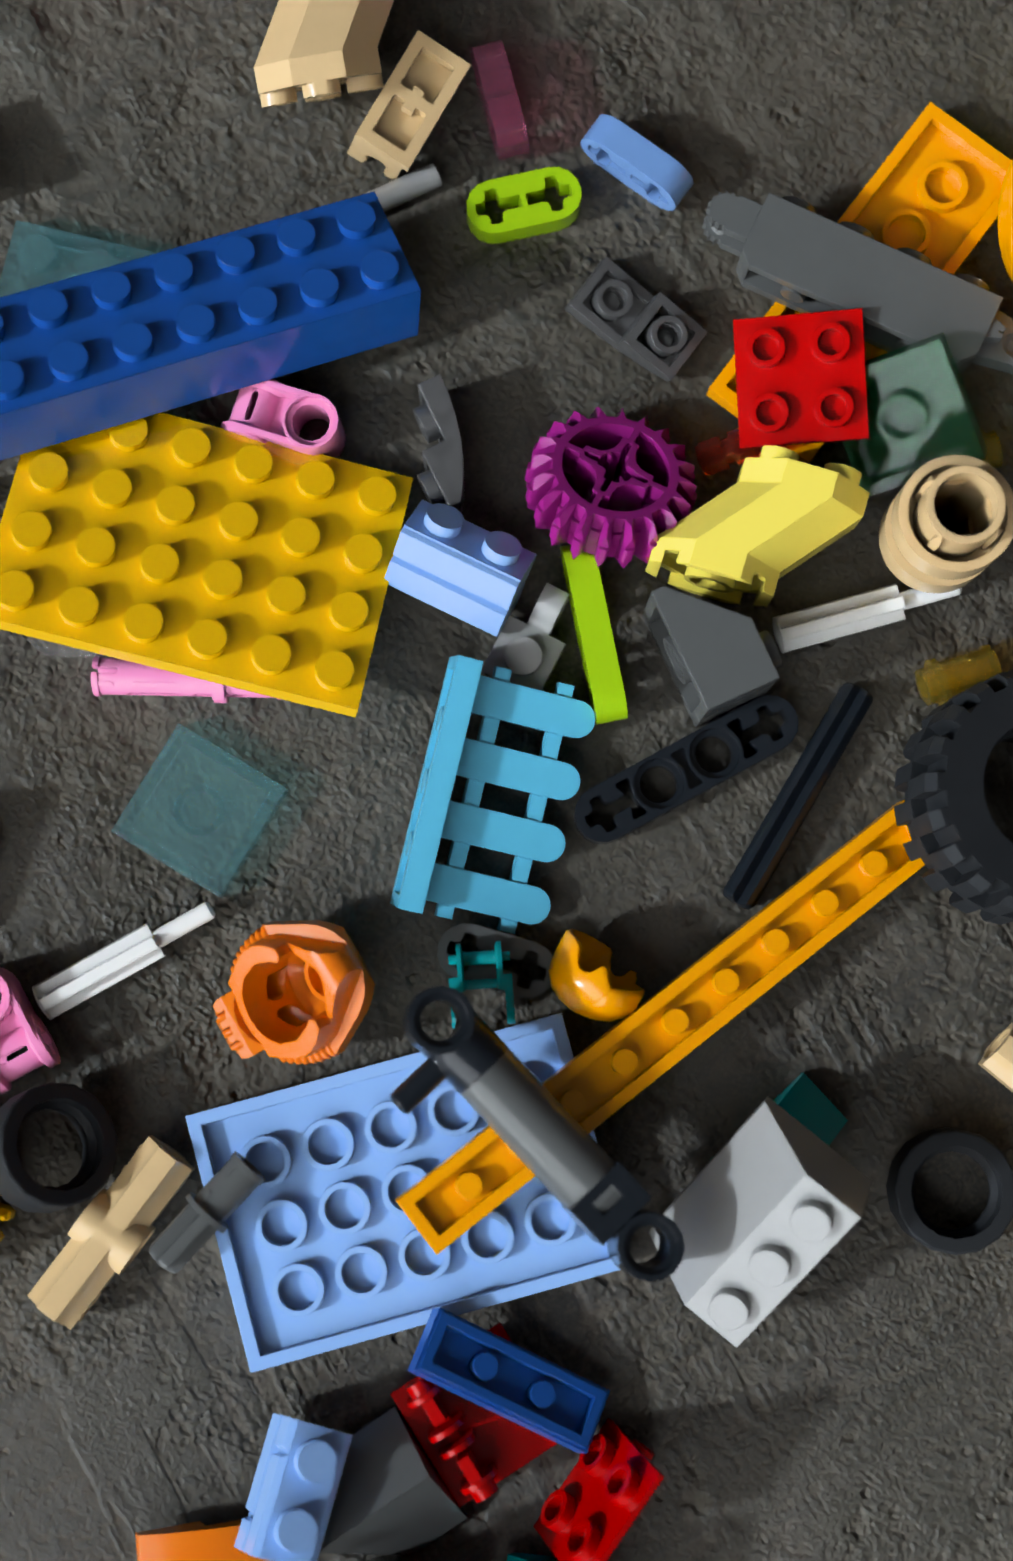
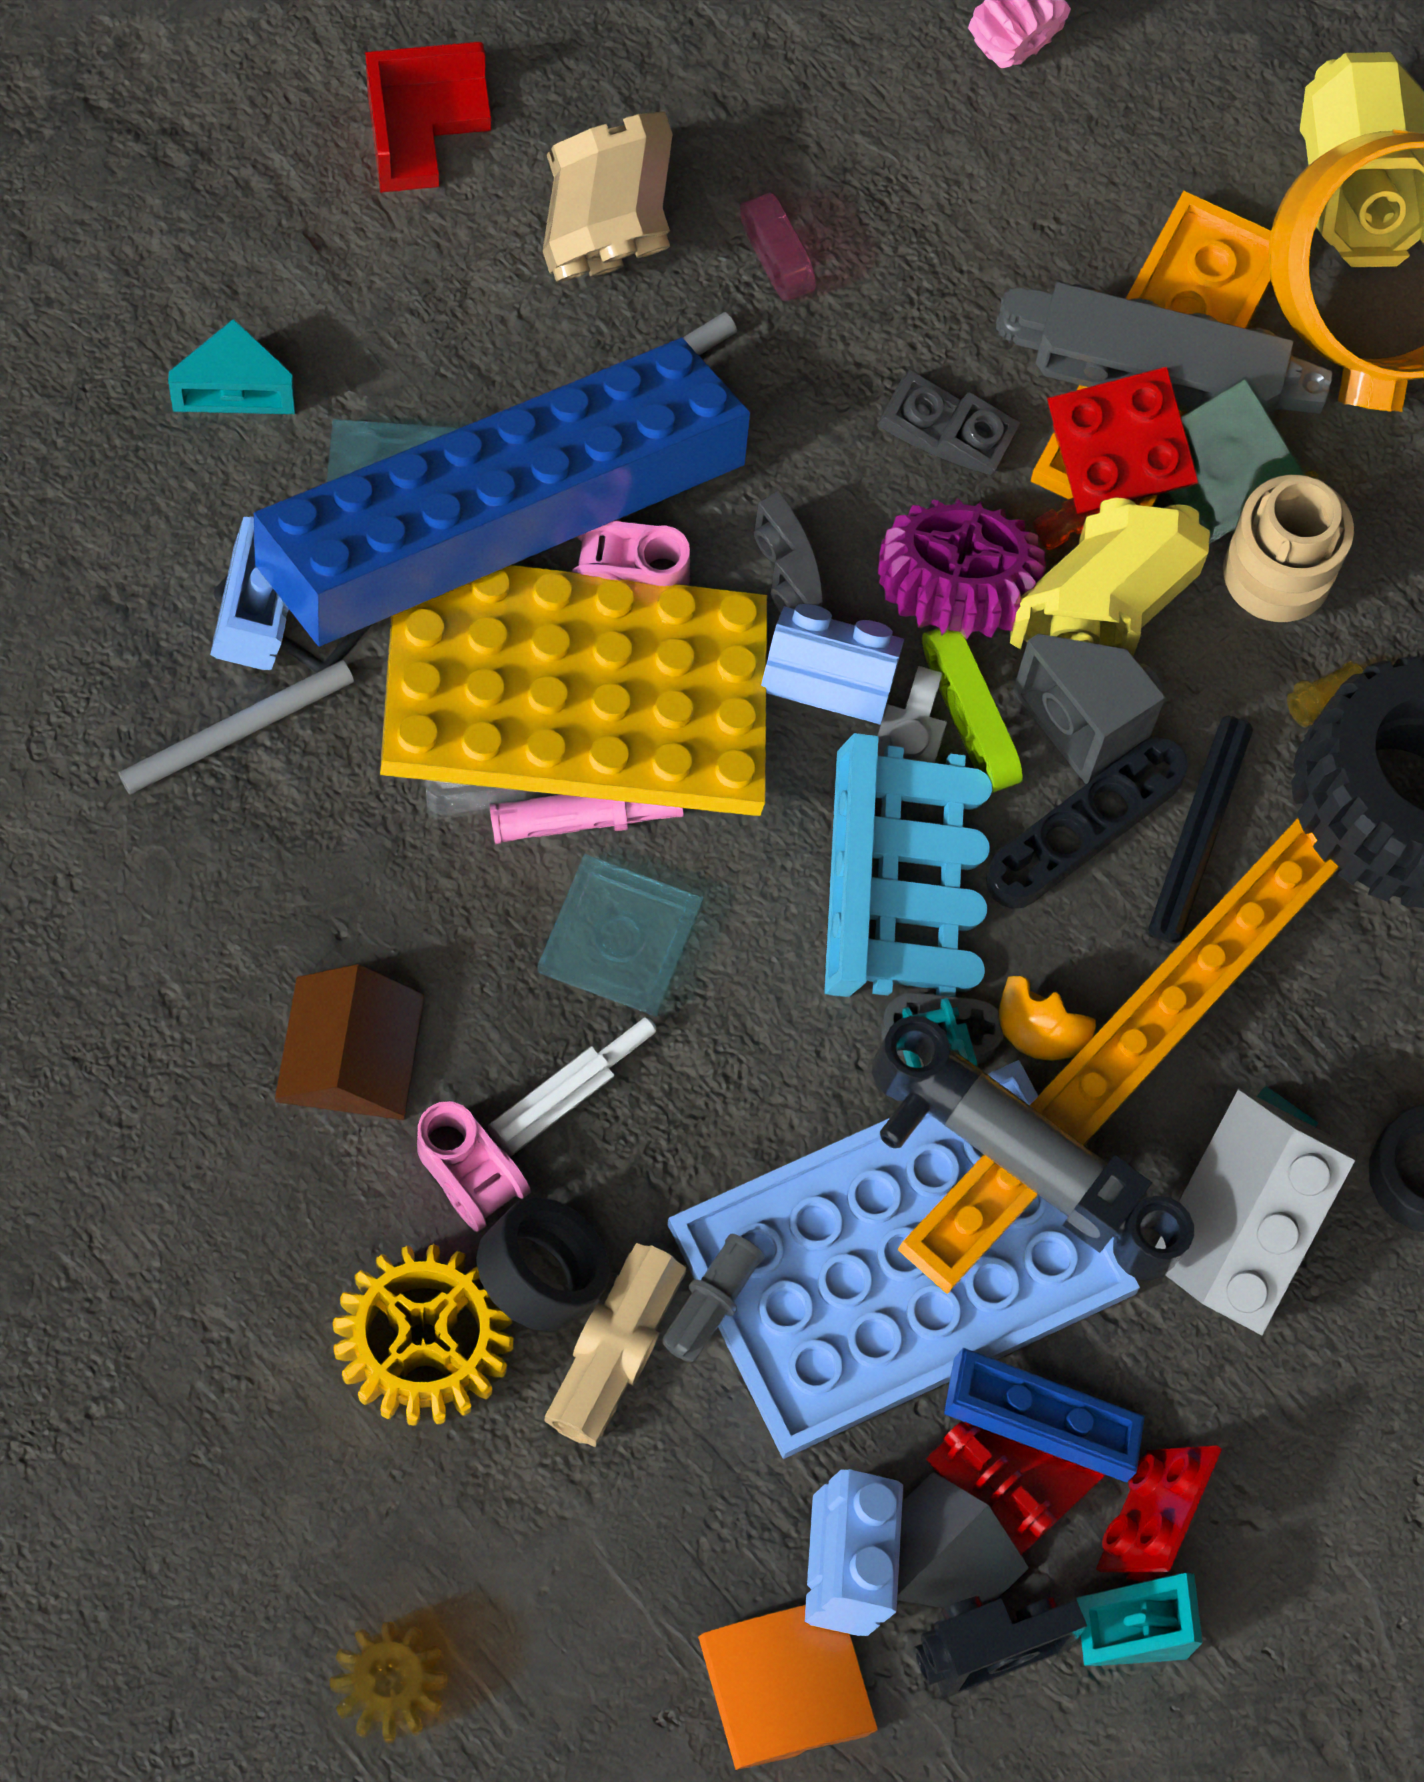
camera: 15 degrees left, 15 degrees down
orange helmet [213,920,375,1065] -> none
tan hinge [347,30,471,179] -> none
lime beam [466,167,582,244] -> none
medium blue beam [580,114,693,211] -> none
white axle [772,584,962,653] -> none

